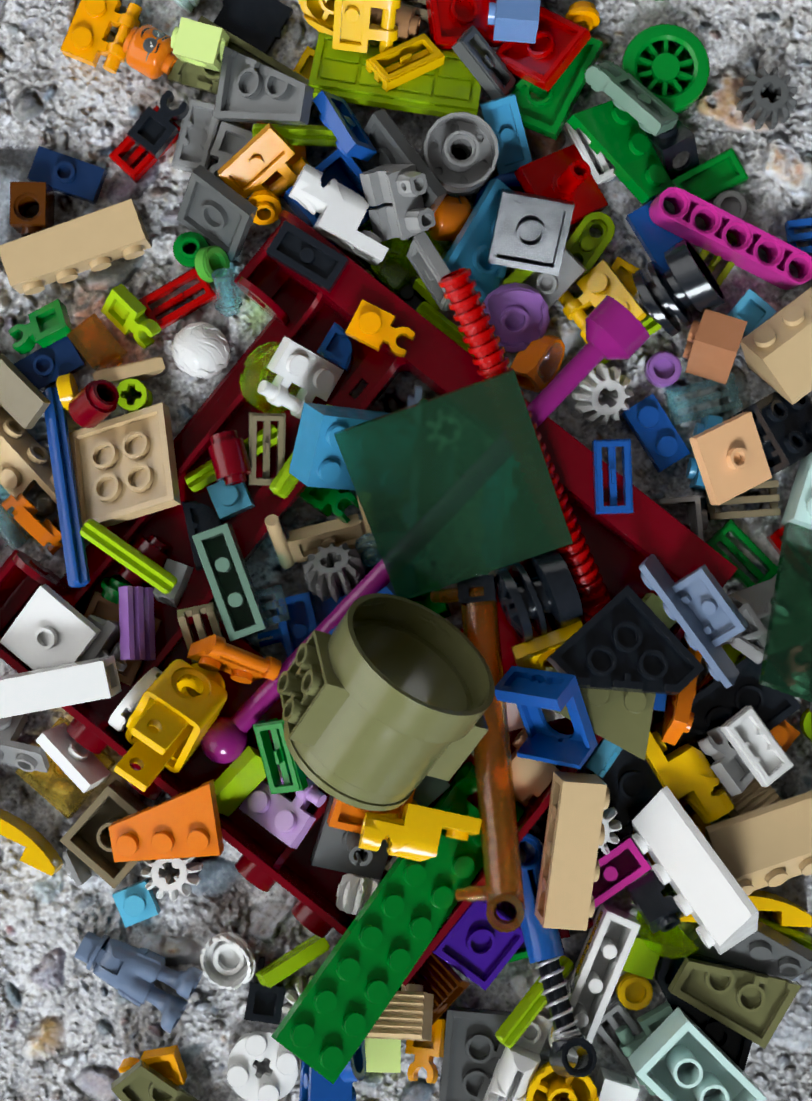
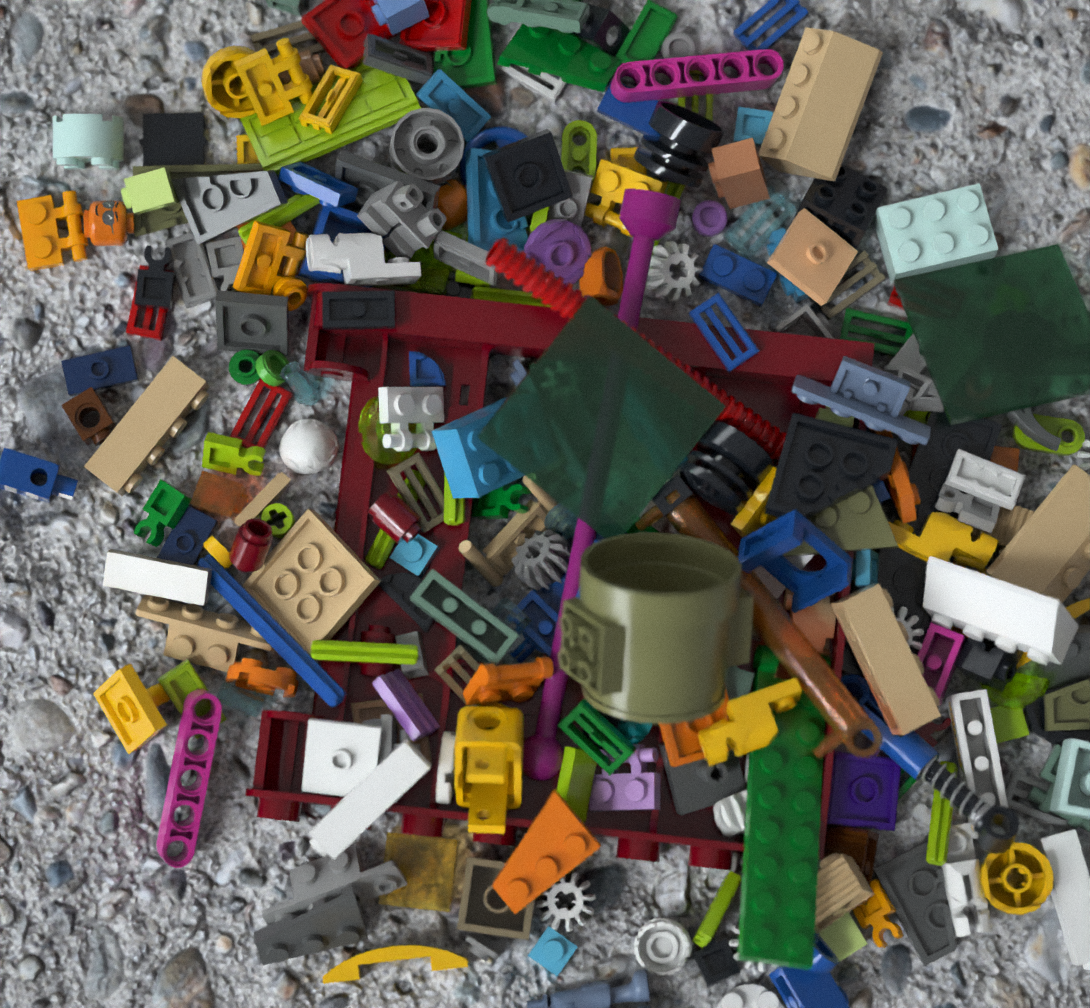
camera: 30 degrees left, 5 degrees down
white plate [36,723,112,793] -> none
green plate [101,575,132,604] -> none
light orange plate [345,299,415,357] -> none
red tile [514,144,608,225] -> none
yellow tile [616,972,653,1011] -> none

